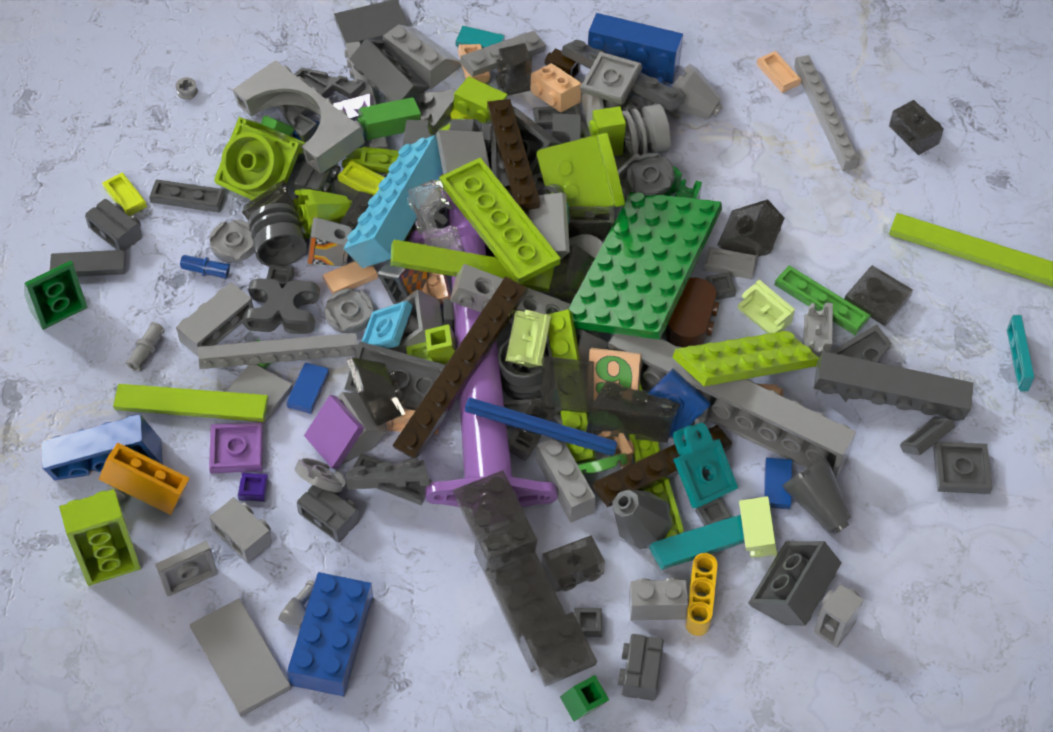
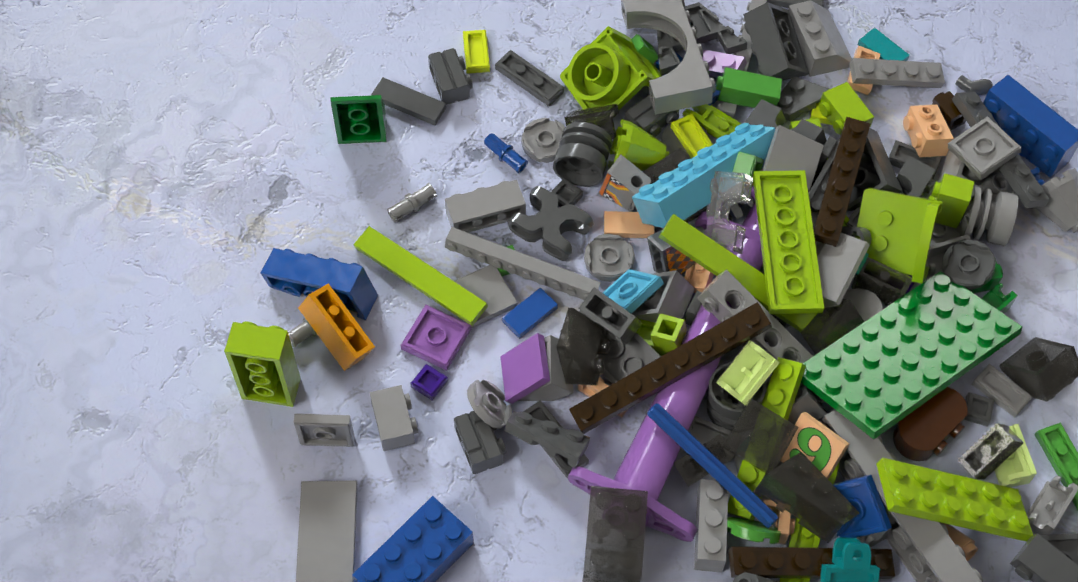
camera: 30 degrees right, 5 degrees up
light grey bar [278,580,315,628] -> none
clear smoke brick [496,43,532,96] -> none
none -> dark grey brick [578,287,643,344]
none -> bright green slope [732,152,764,183]
none -> dark grey arm [955,75,993,96]
none -> clear smoke brick [958,424,1023,480]

